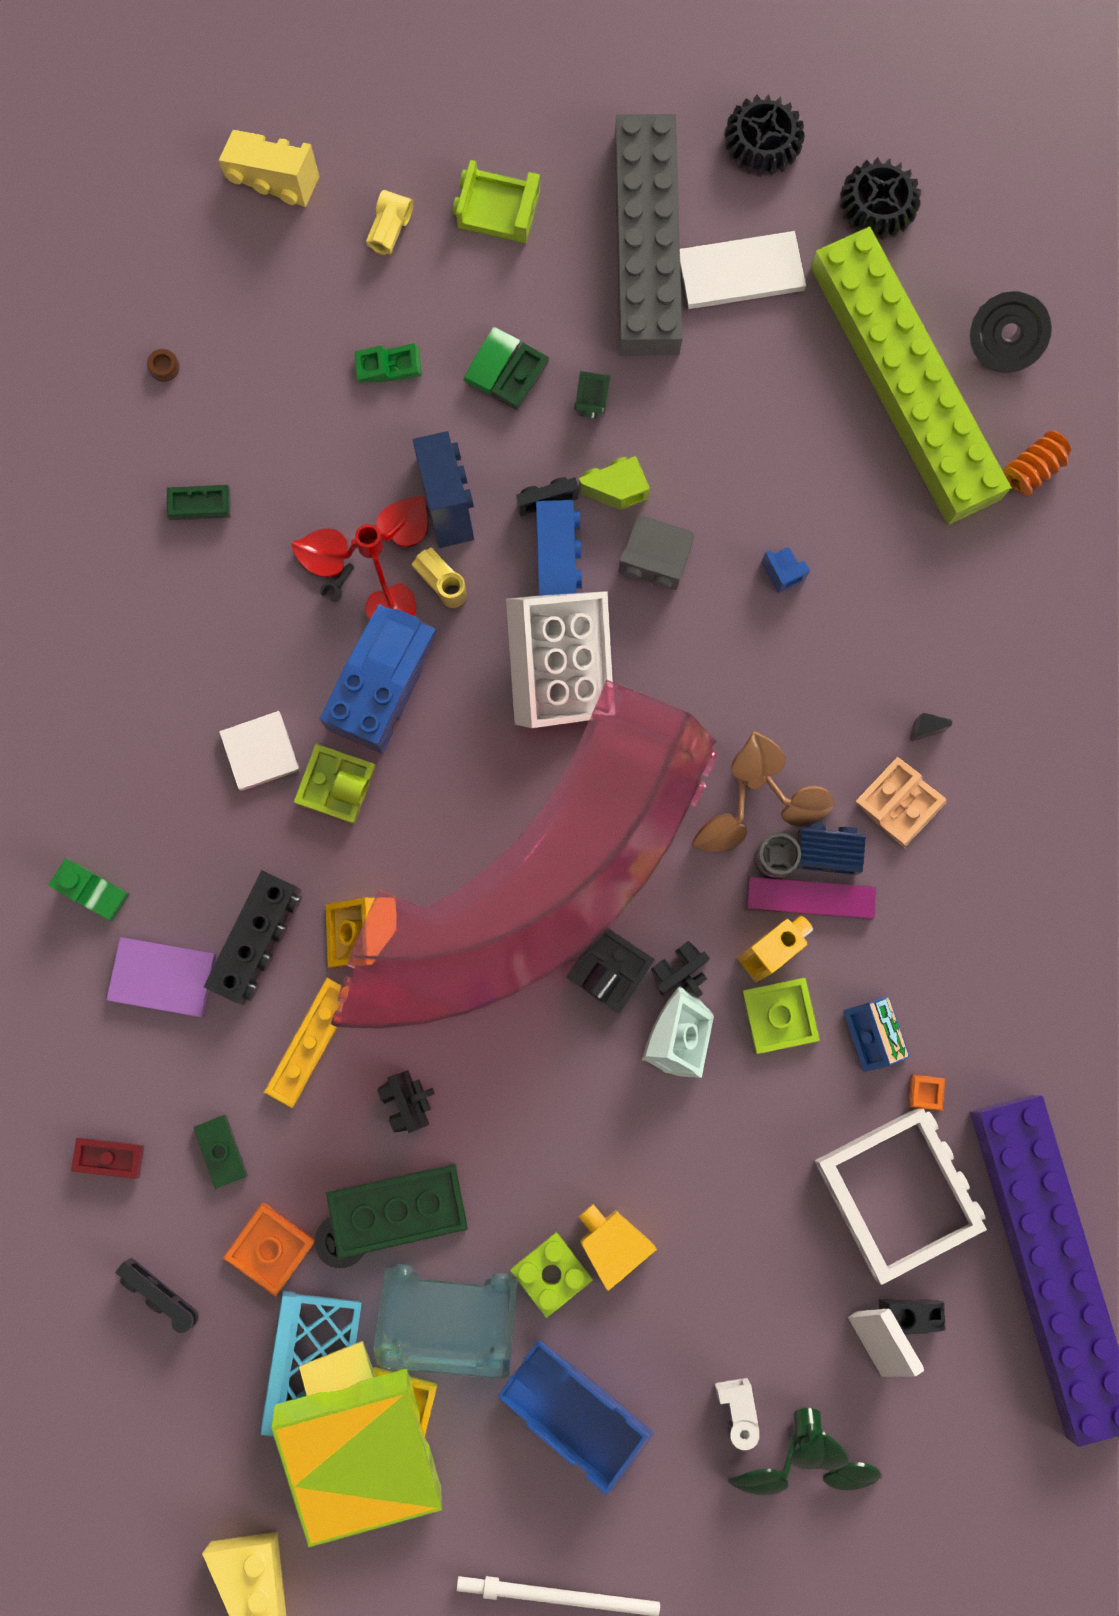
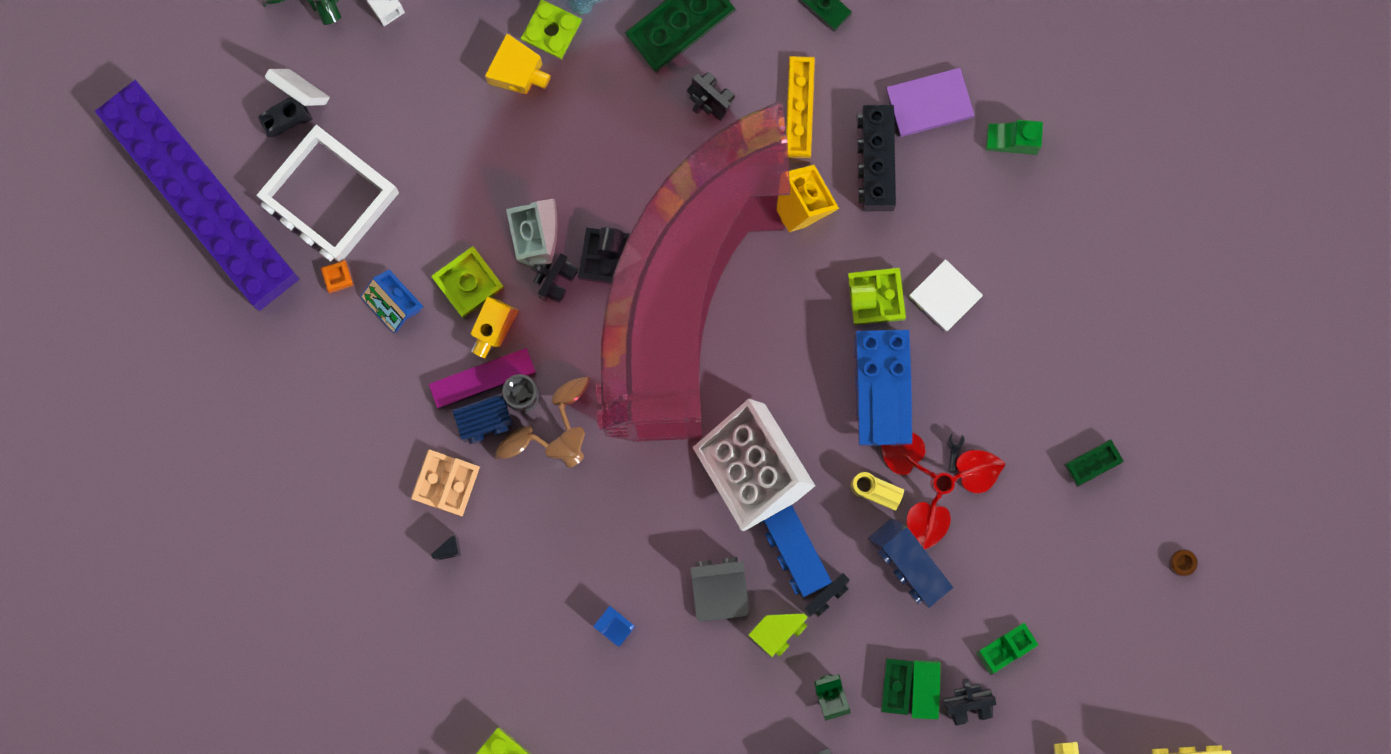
camera: 160 degrees right, 0 degrees up
none -> black hips [943,678,997,726]

